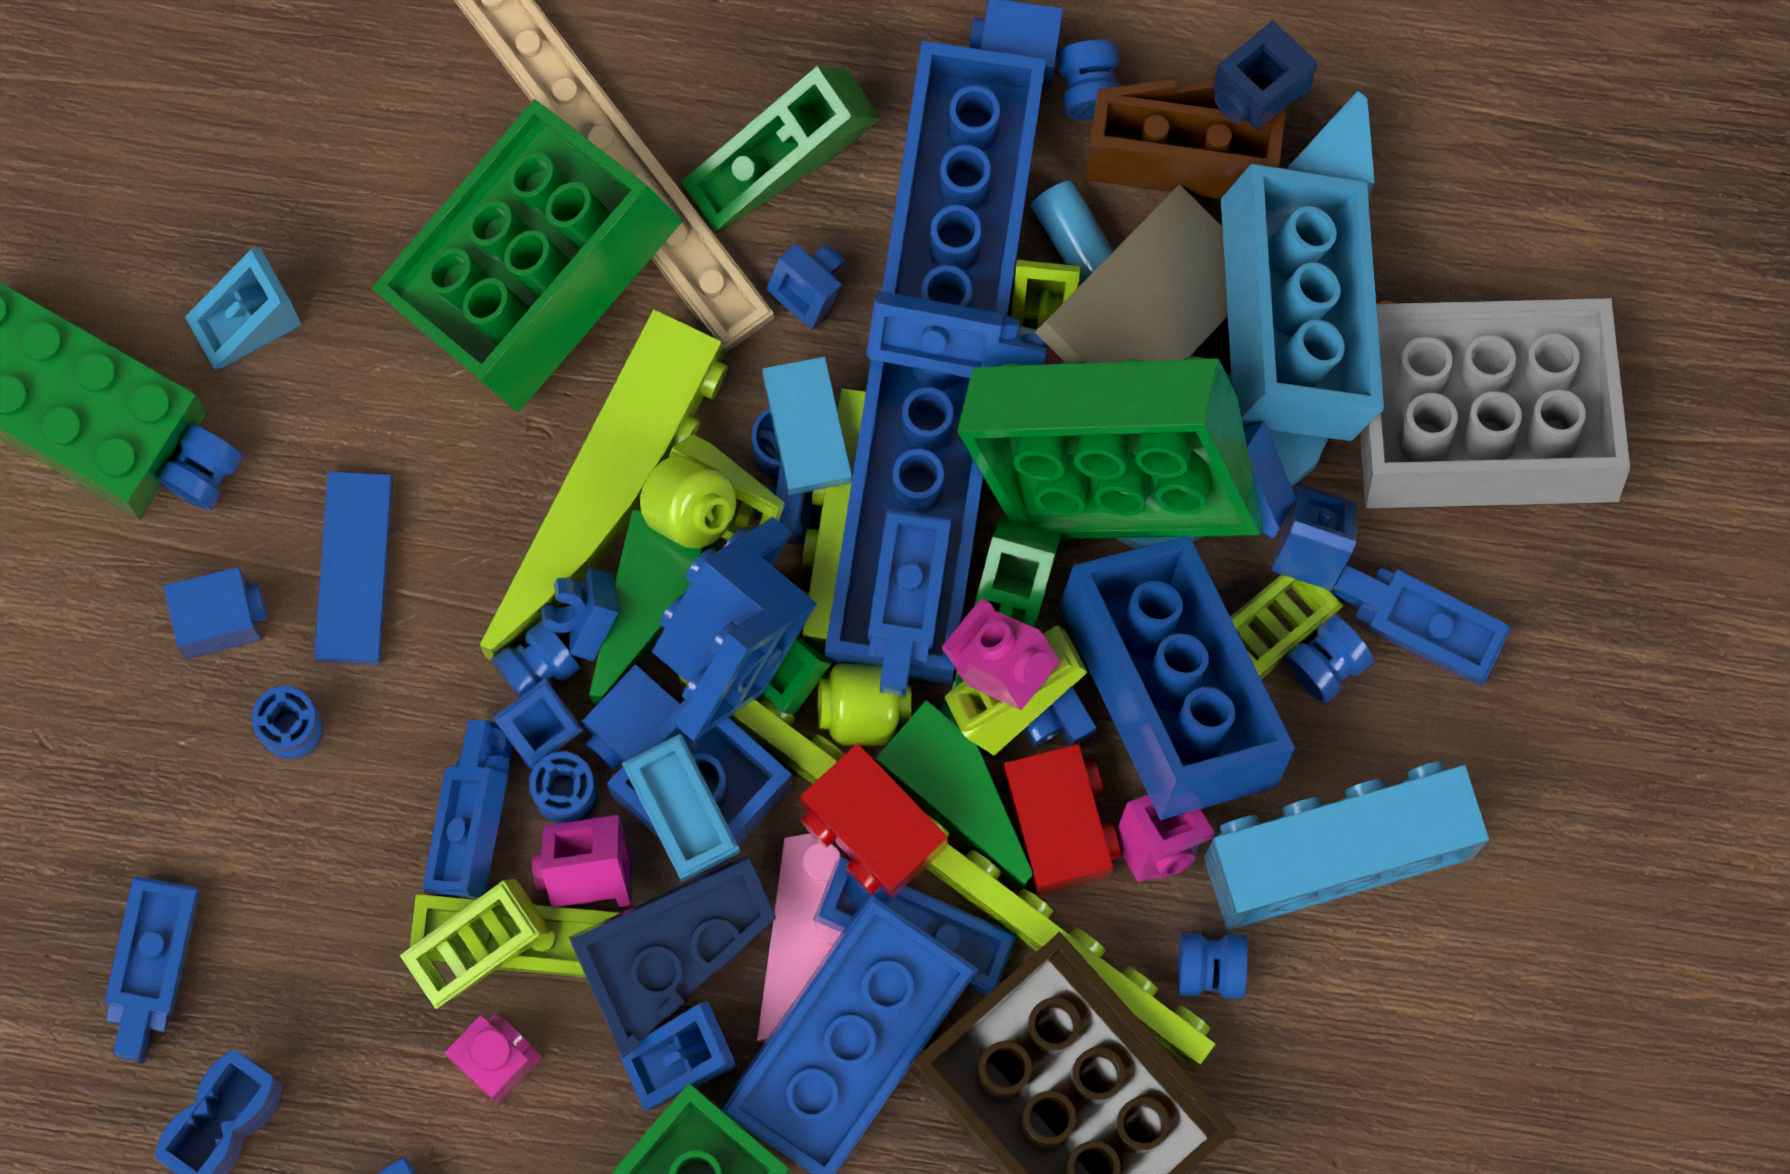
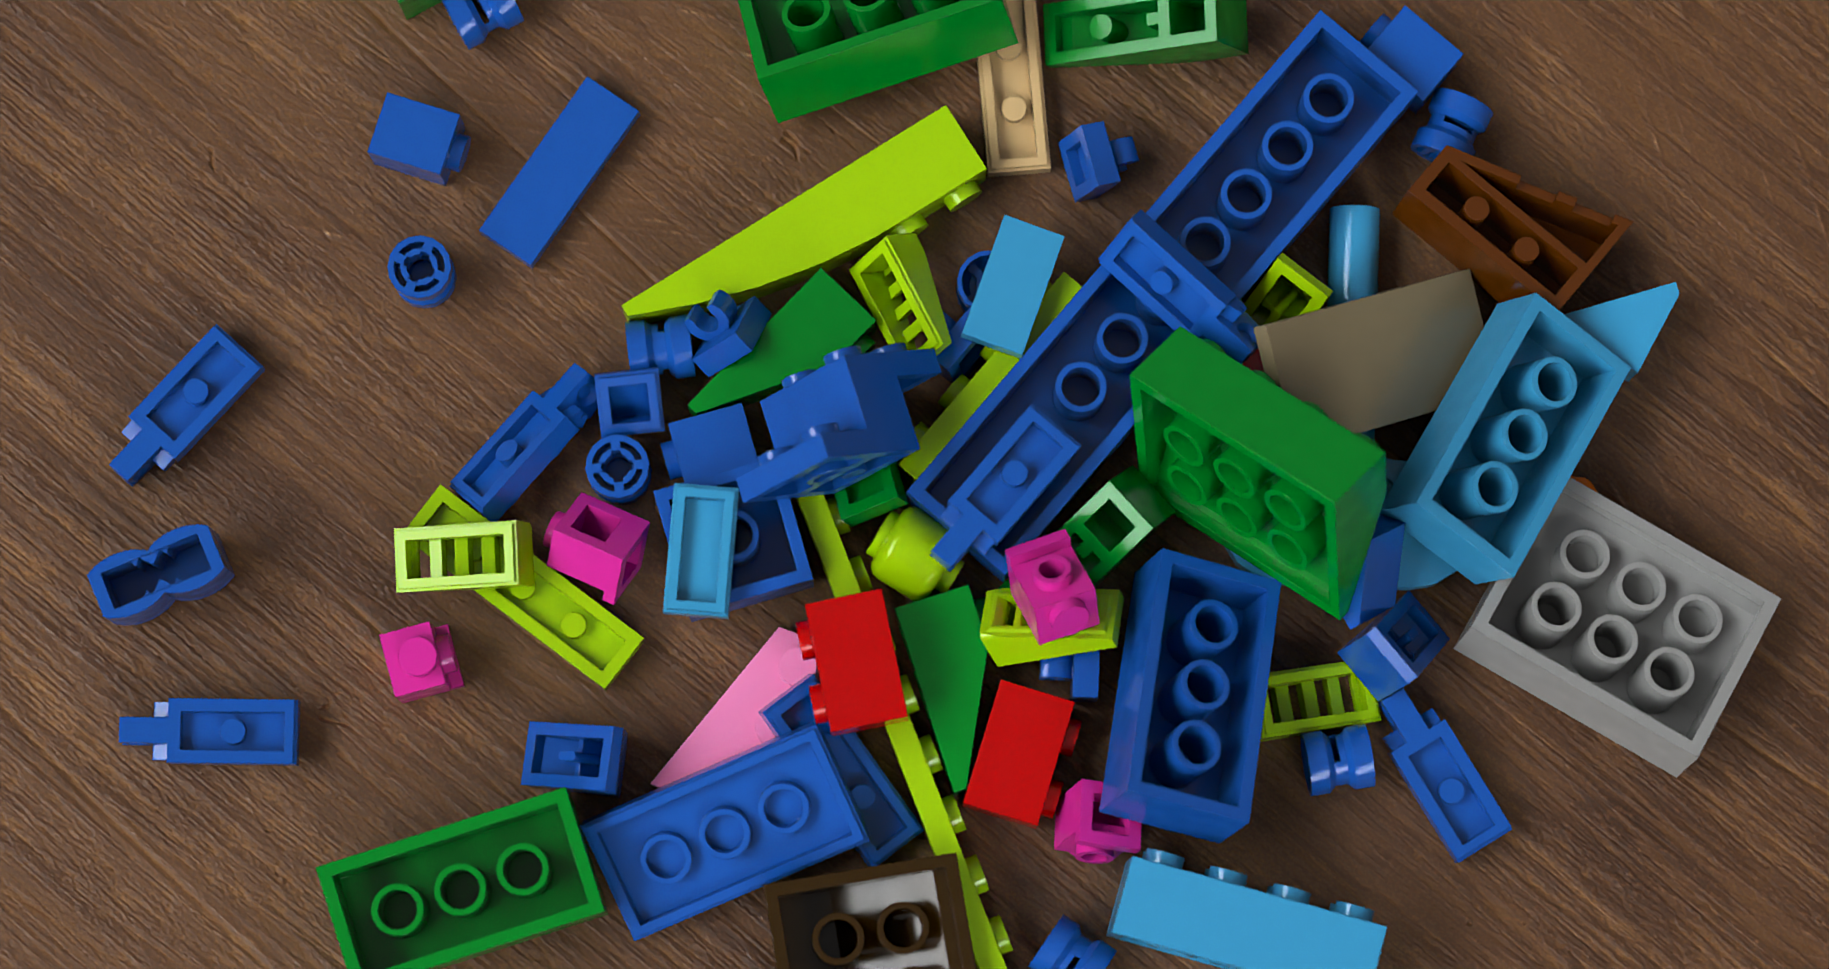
camera: 30 degrees right, 5 degrees up
dark blue wing [568,856,776,1059] -> none
lime head [640,455,736,549] -> none
dark blue brick [1213,20,1317,131] -> none

